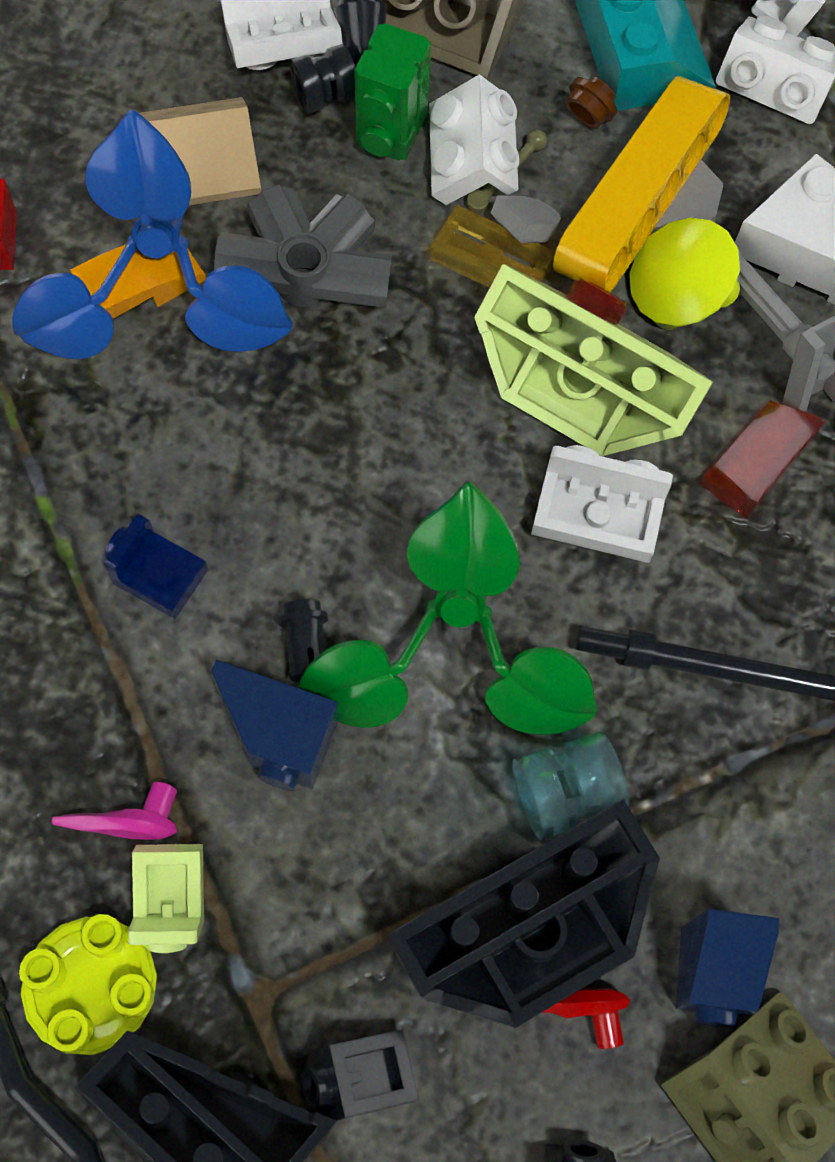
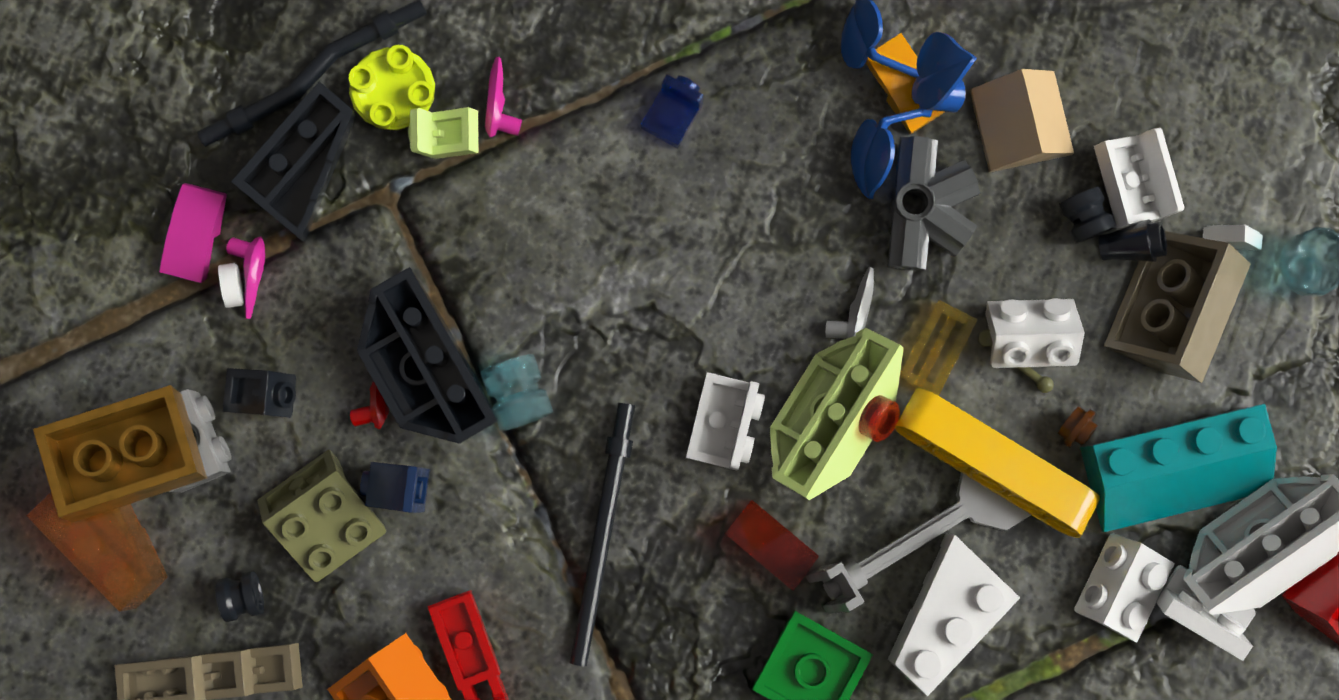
camera: 90 degrees right, 15 degrees up
dark blue slope [211,660,339,791] -> none
black pin [278,599,328,682] -> none
green plant [299,481,598,735] -> none
black bracket [301,1029,419,1122] -> none
green brick [355,23,431,161] -> none
light grey tile [491,195,561,243] -> none
neon yellow dish [629,217,740,330] -> none
none -> light grey bar [826,267,874,339]

